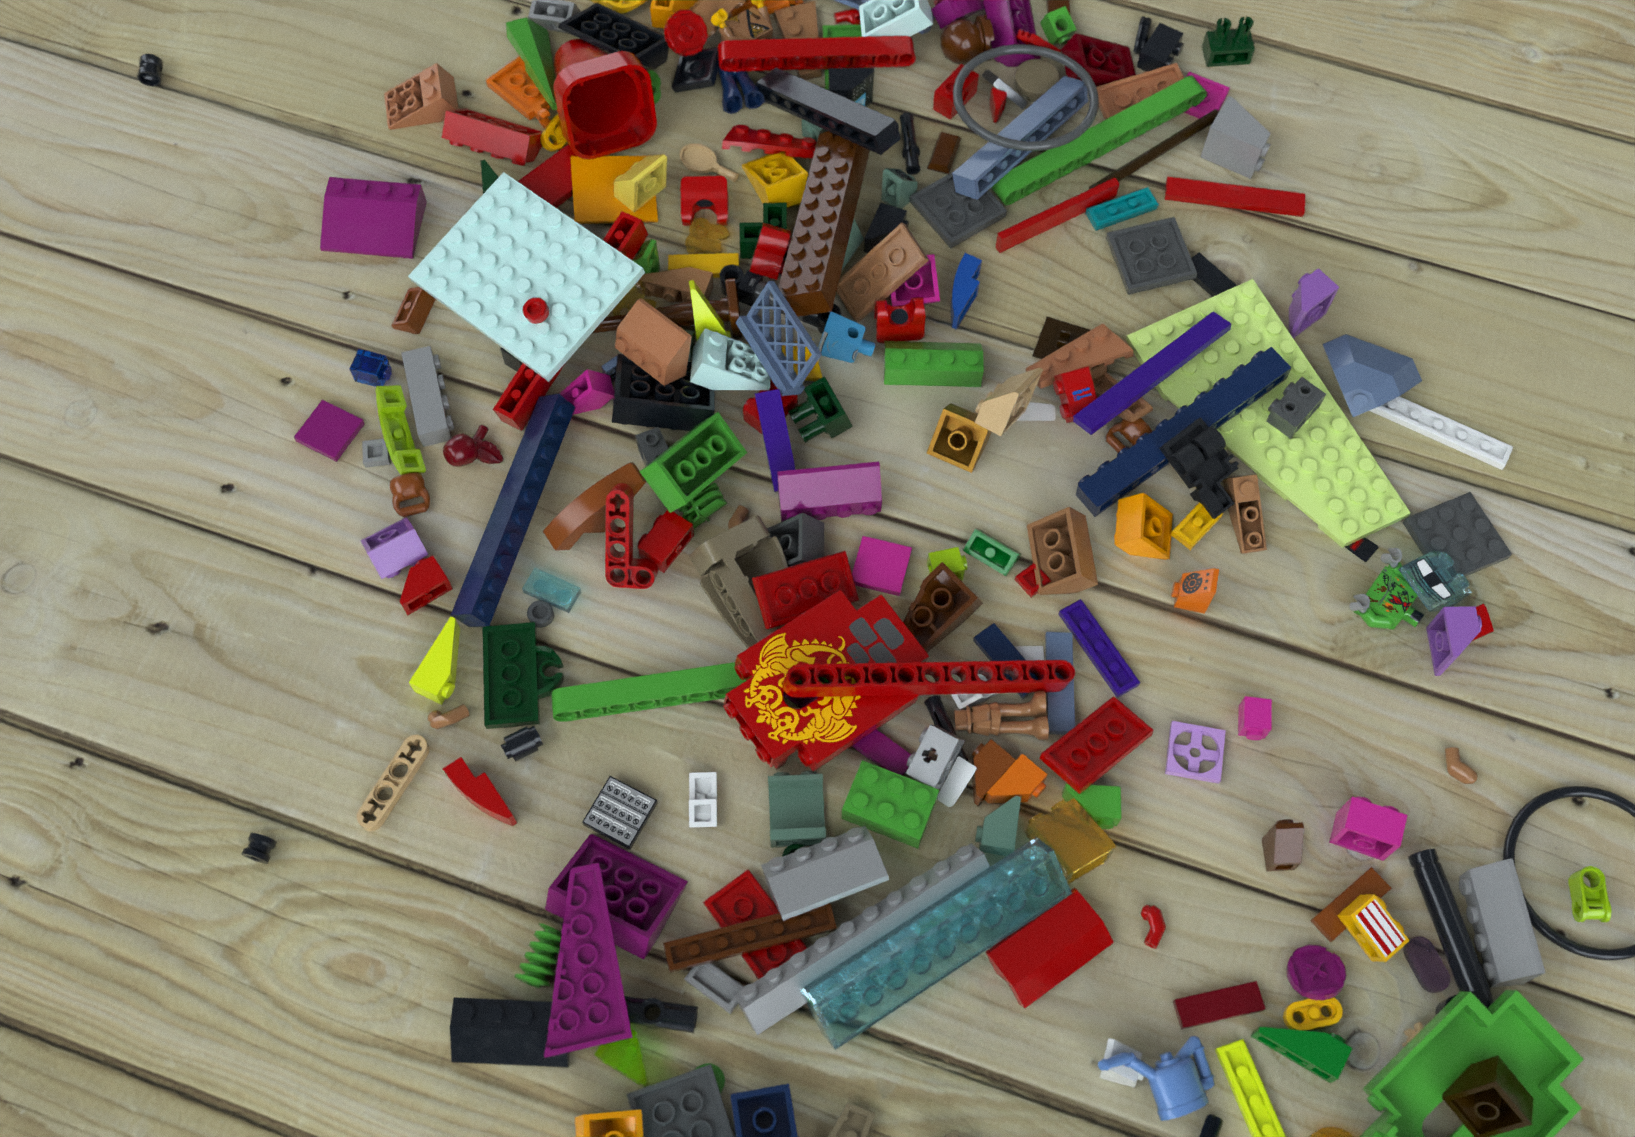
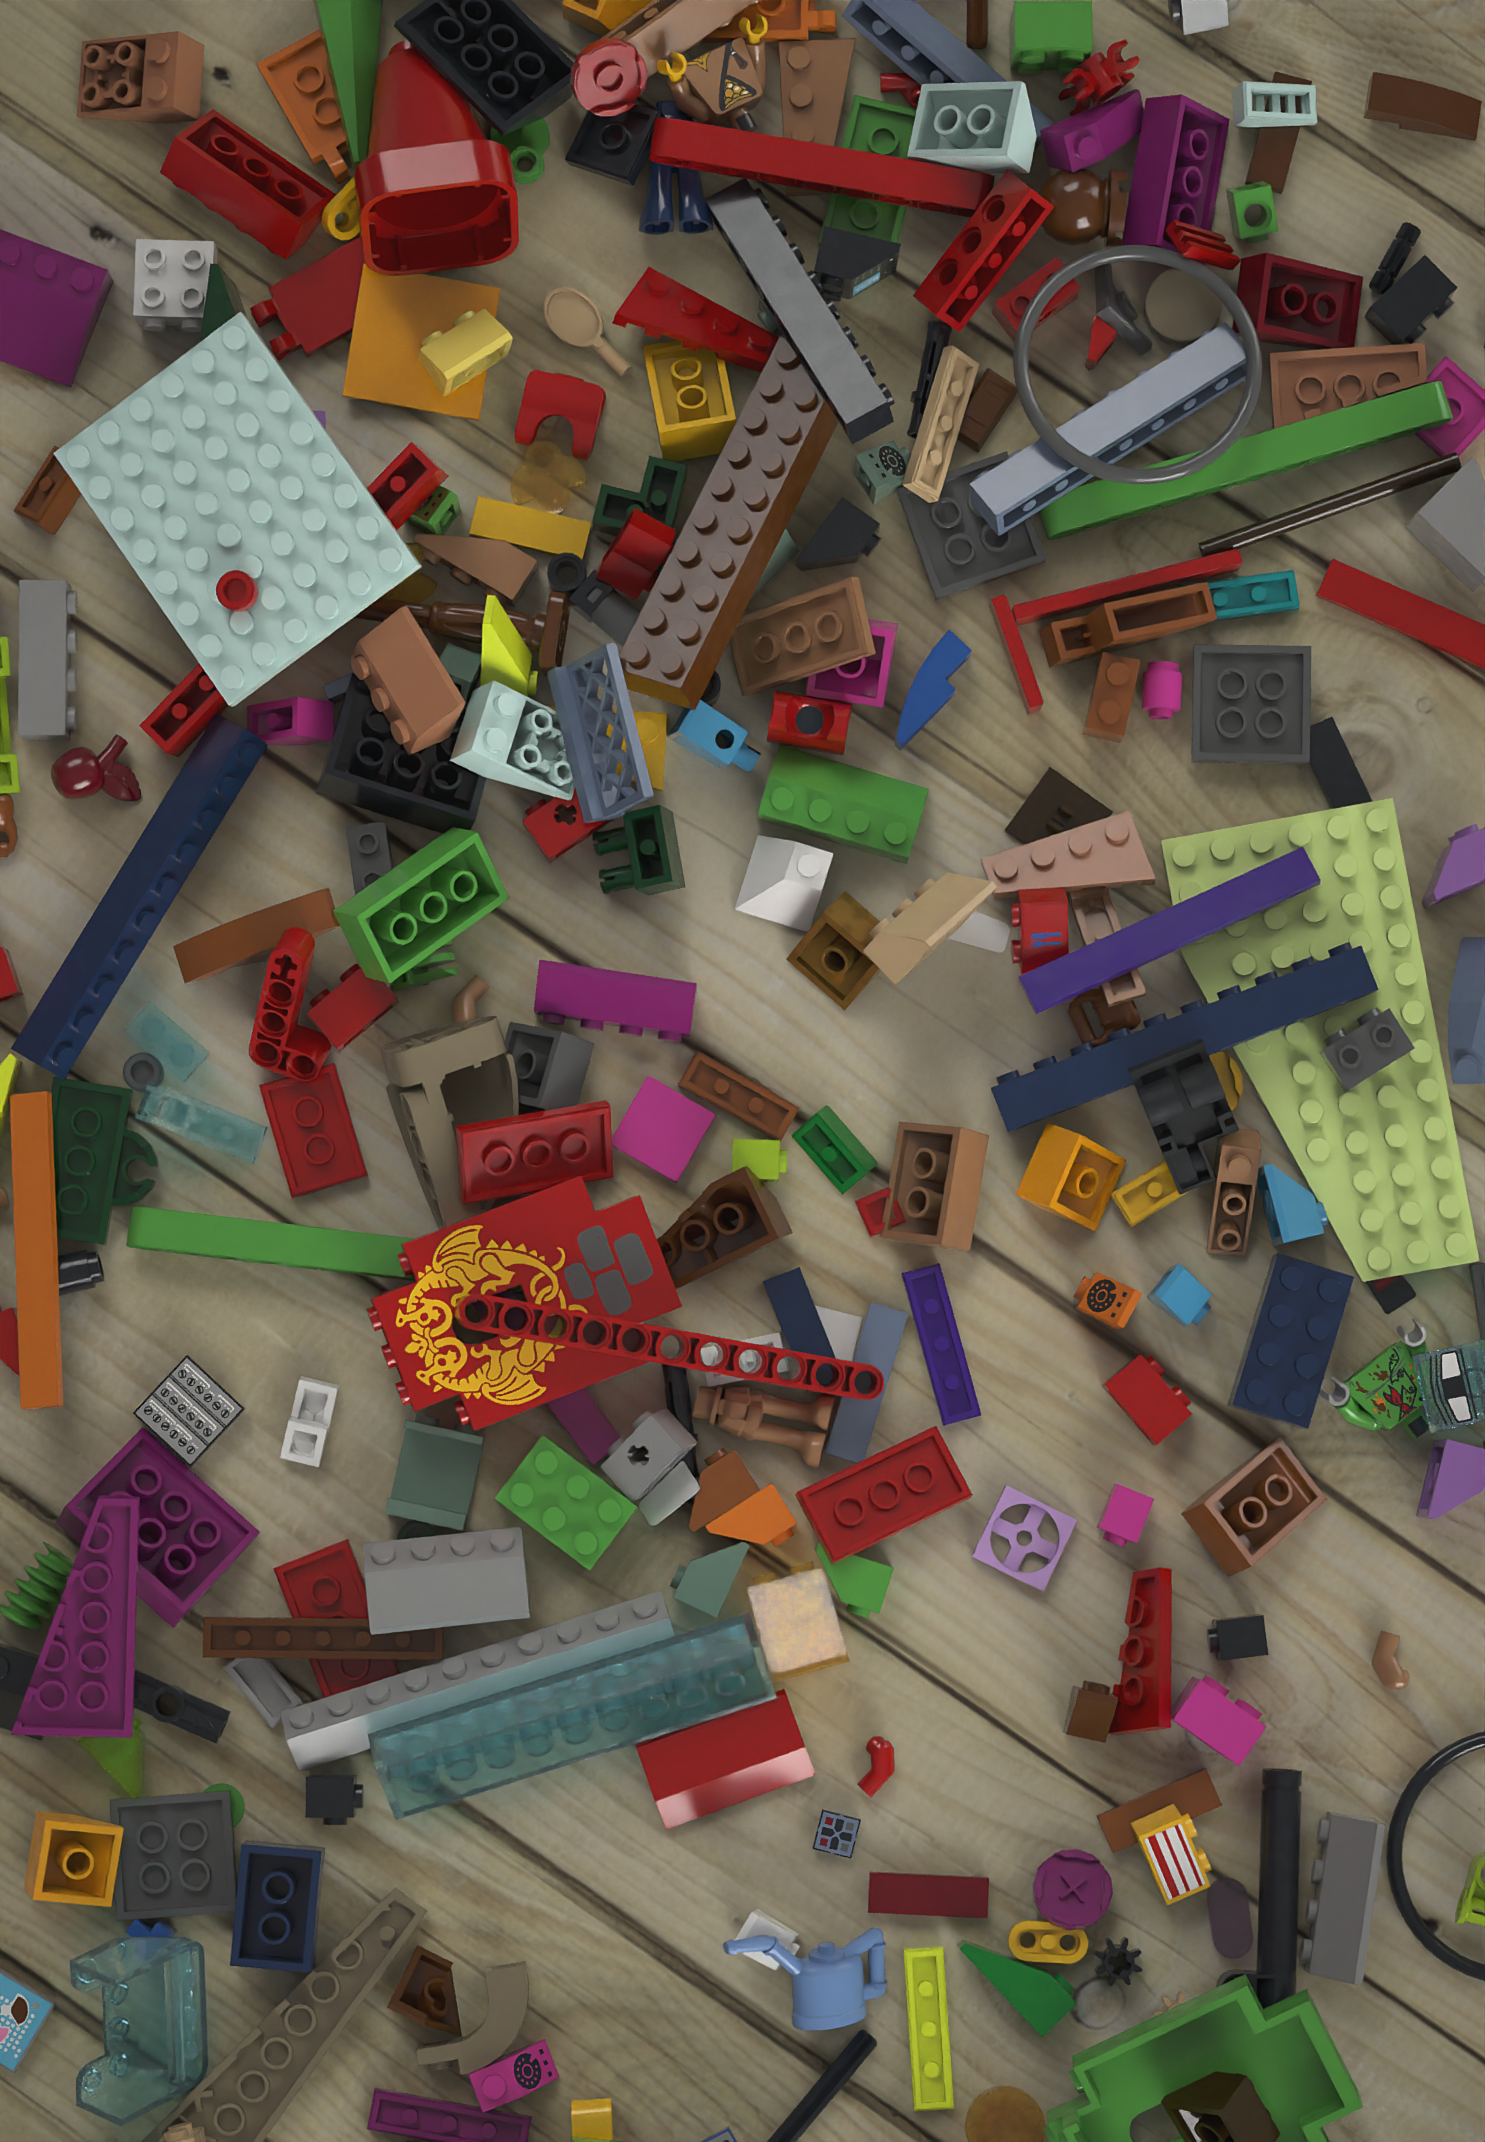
camera: 10 degrees right, 20 degrees up
dark purple tile [755,389,796,492] -> none
none -> orange tile [9,1091,63,1410]
none -> white brick [133,239,218,333]
none -> clear light blue slope [134,1082,268,1164]
none -> red tile [259,1063,368,1199]
none -> black brick [305,1775,364,1825]
none -> dark orange tile [678,1051,799,1142]
none -> white slope [735,835,834,933]
none -> tile [812,1809,861,1859]
none -> tan tile [902,345,979,503]
none -> red brick [913,170,1055,332]
none -> red tile [989,594,1044,715]
none -> dark orange slope [1039,582,1218,668]
none -> dark orange brick [1082,652,1141,743]
none -> black gear [1093,1936,1143,1986]
none -> red brick [1101,1354,1192,1445]
none -> red wing [1108,1567,1172,1735]
none -> dark pink brick [1142,661,1182,720]
none -> dark azure slope [1147,1263,1212,1327]
none -> dark orange slope [1181,1436,1327,1577]
none -> black brick [1207,1614,1269,1661]
none -> dark blue brick [1227,1253,1354,1429]
none -> dark azure slope [1257,1164,1328,1246]

